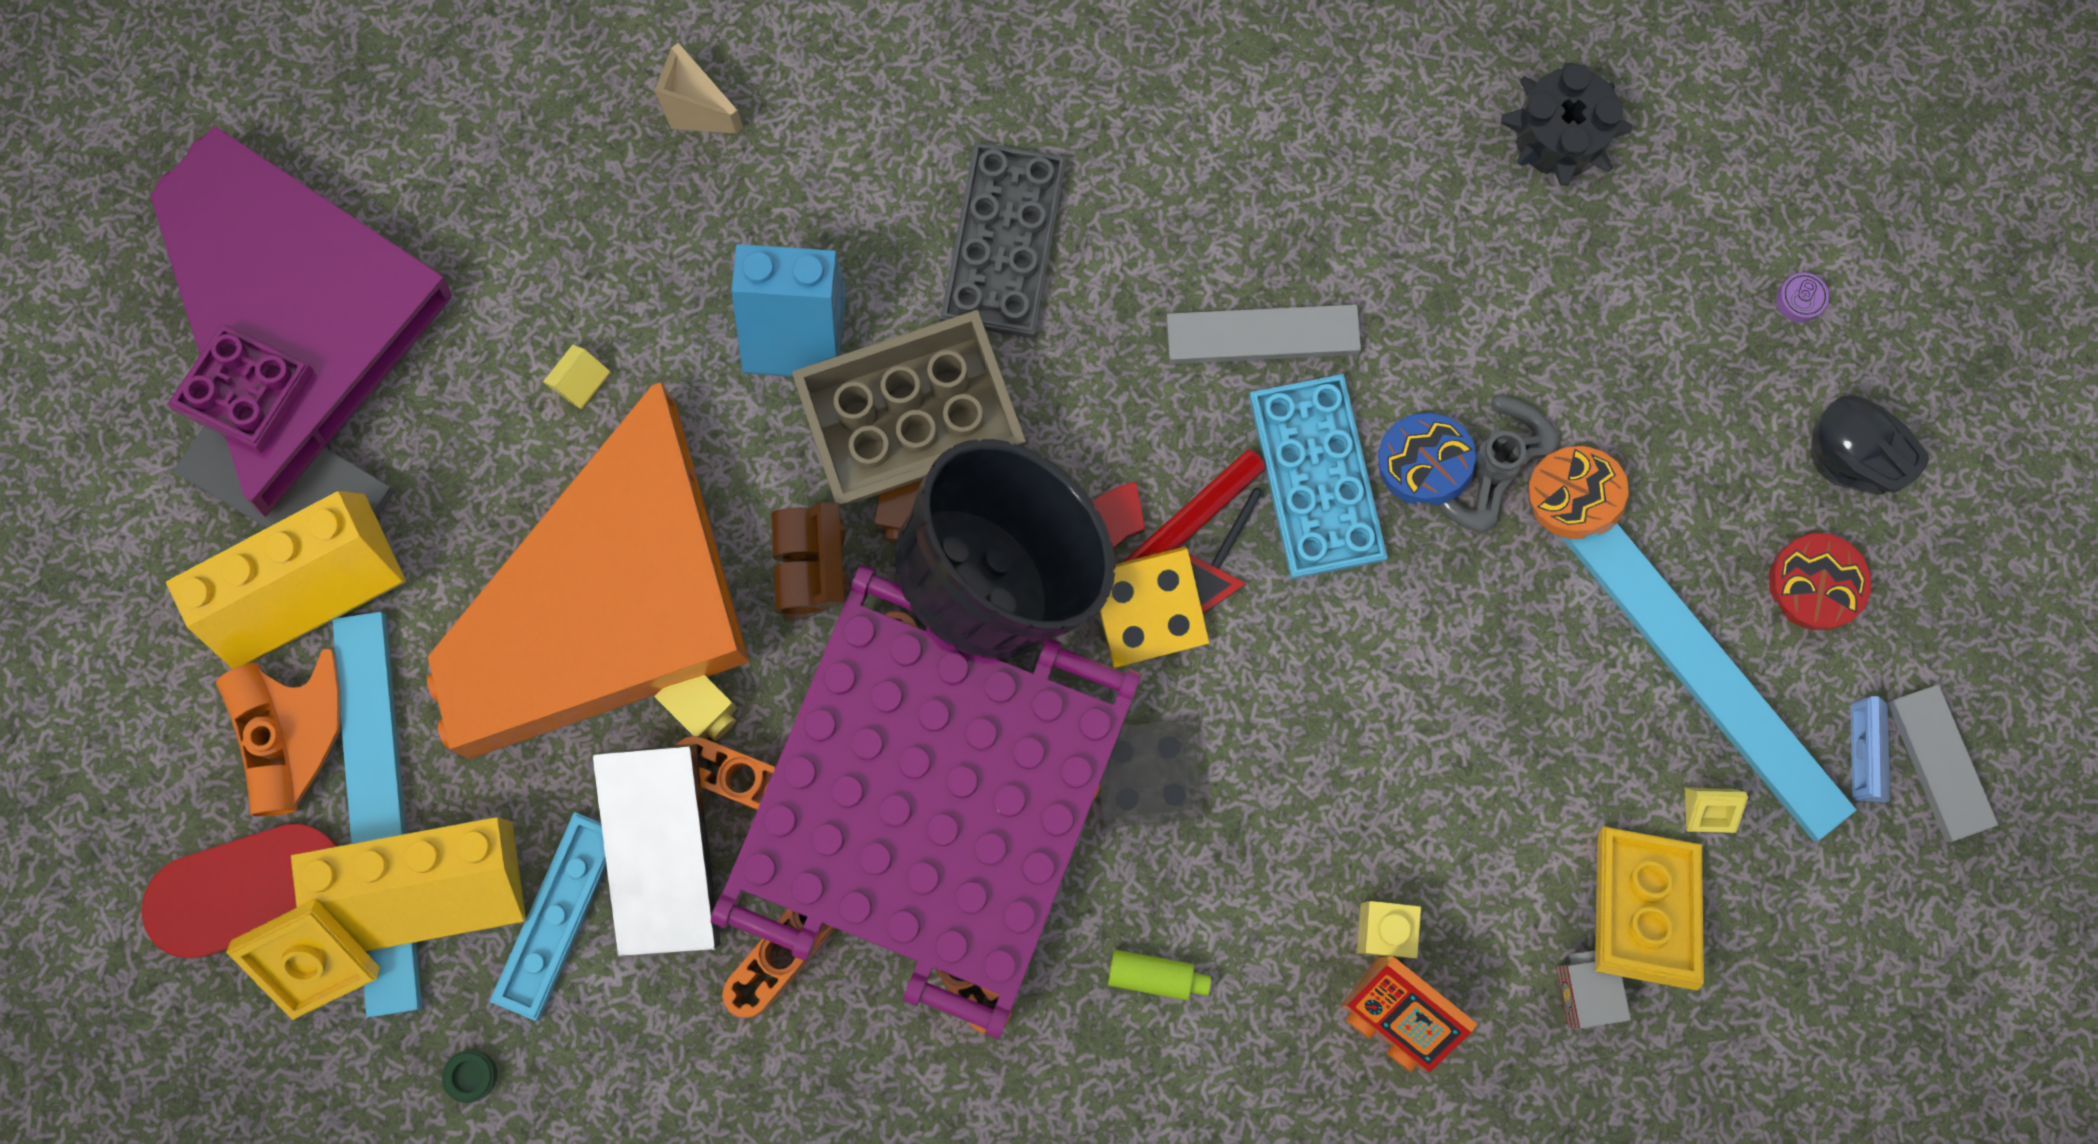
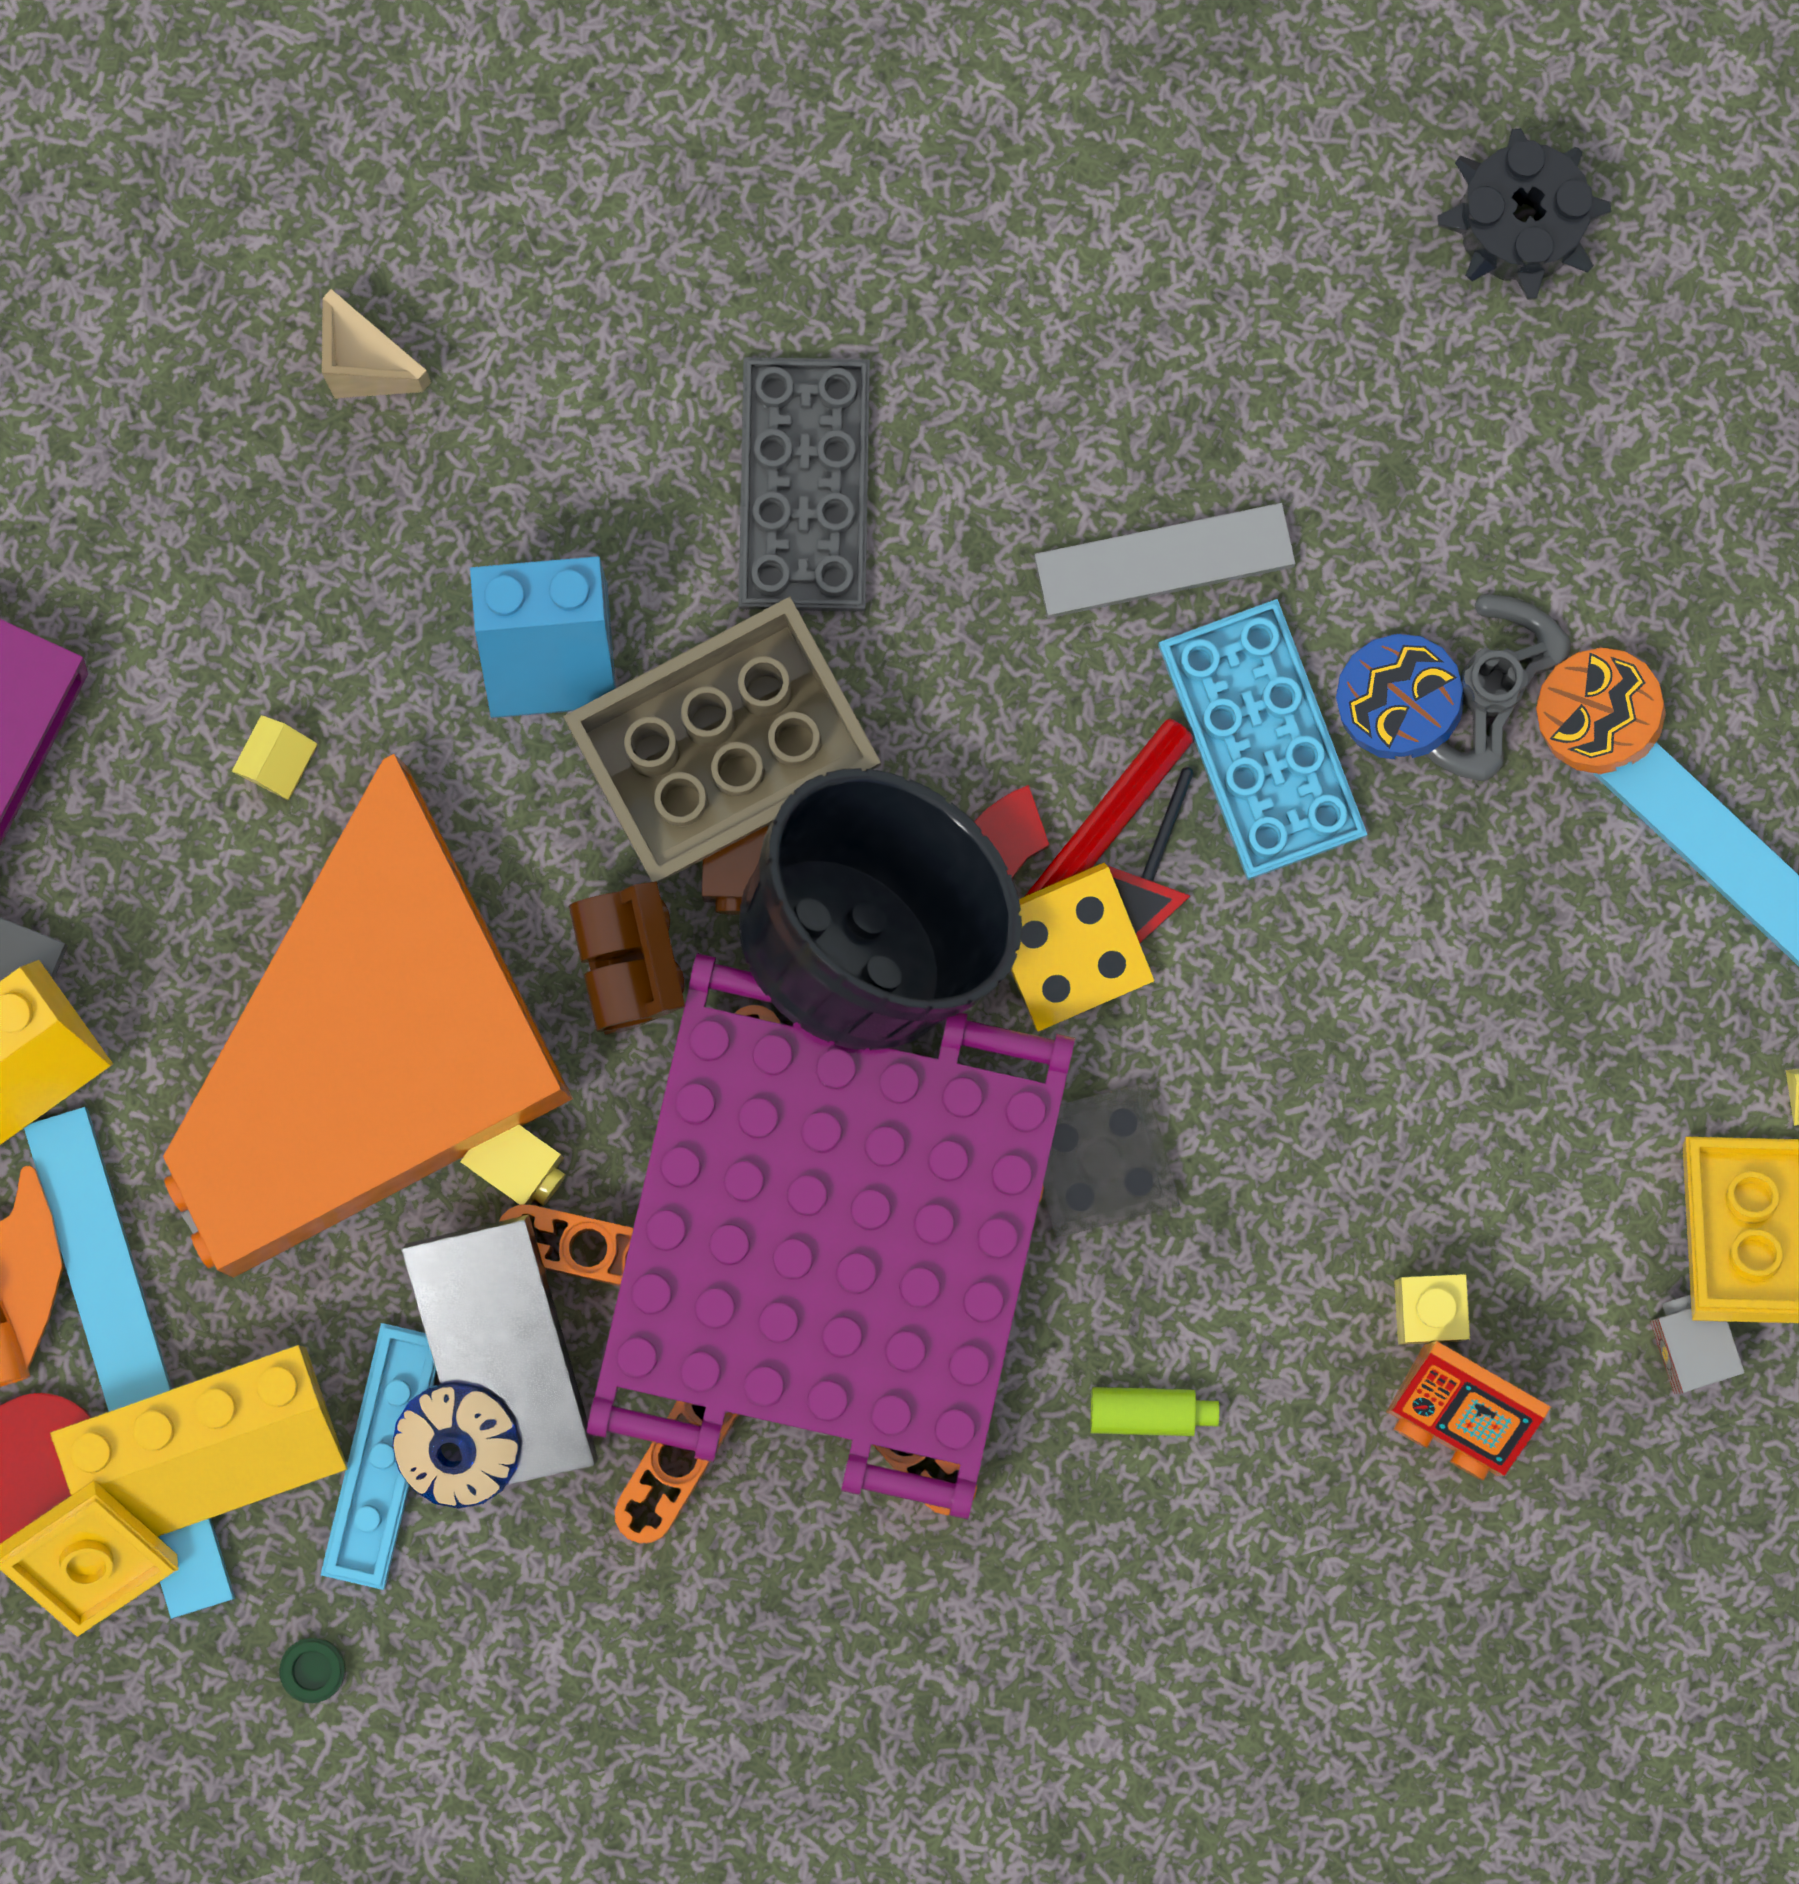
camera: 10 degrees left, 5 degrees up
none -> tan dish [392,1382,521,1509]

